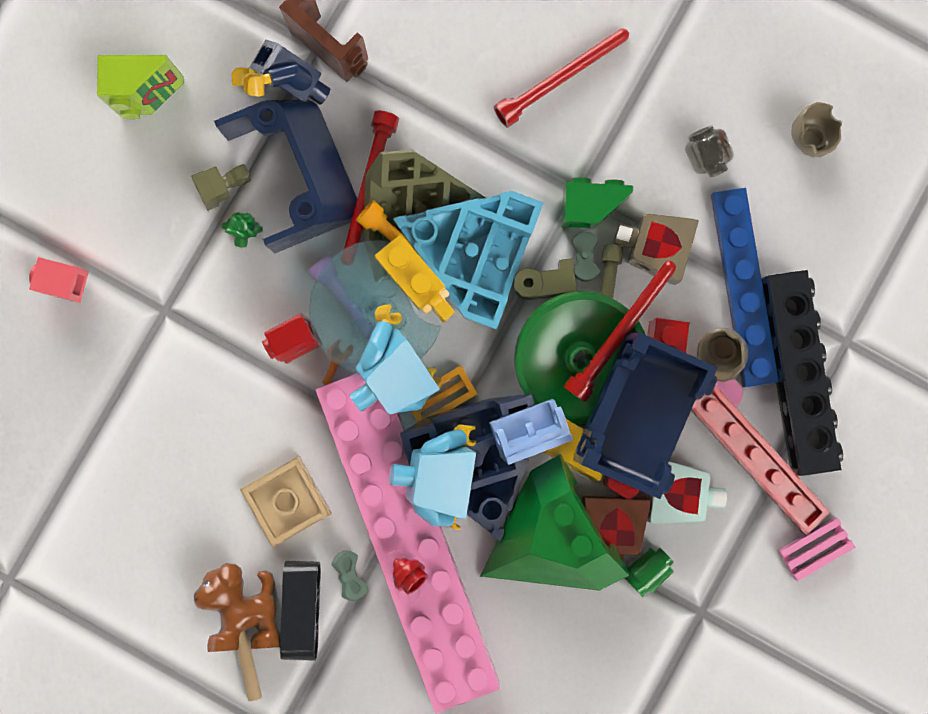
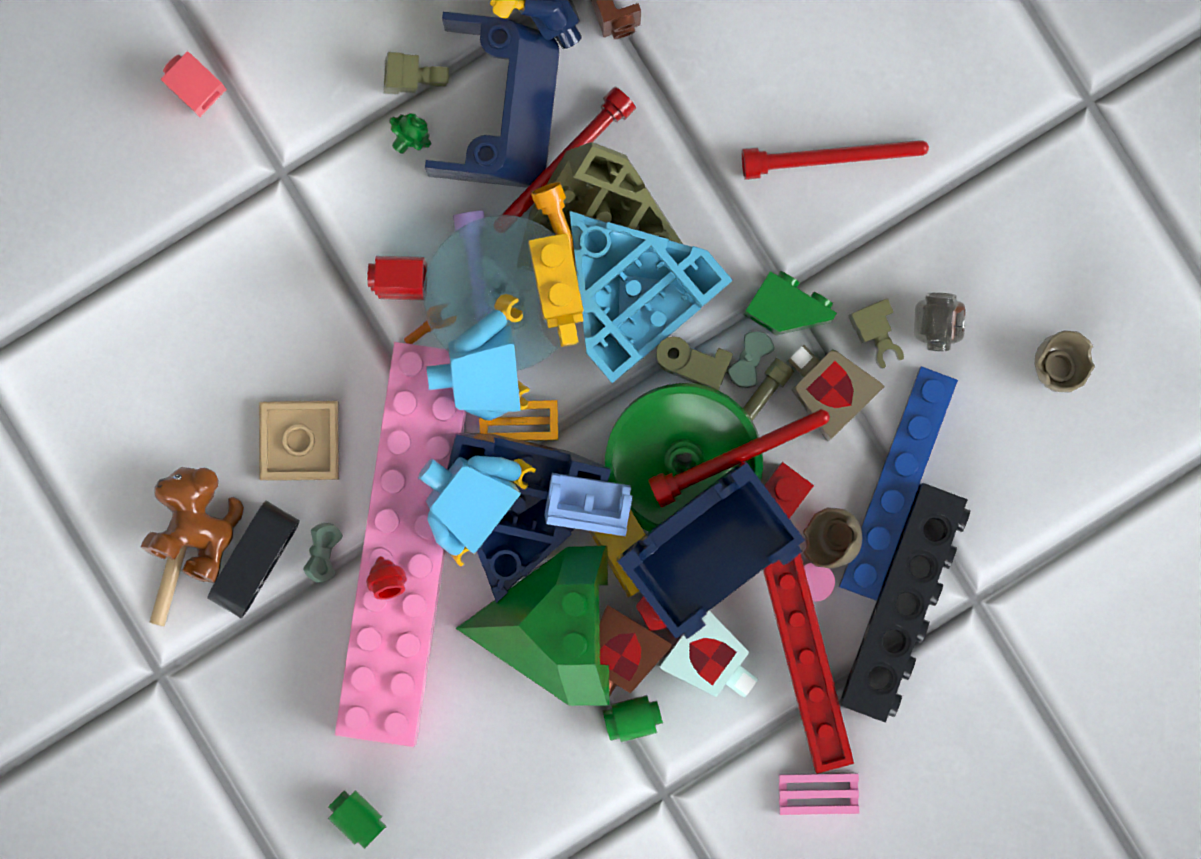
camera: 30 degrees right, 0 degrees up
none -> olive piece [848,298,904,368]

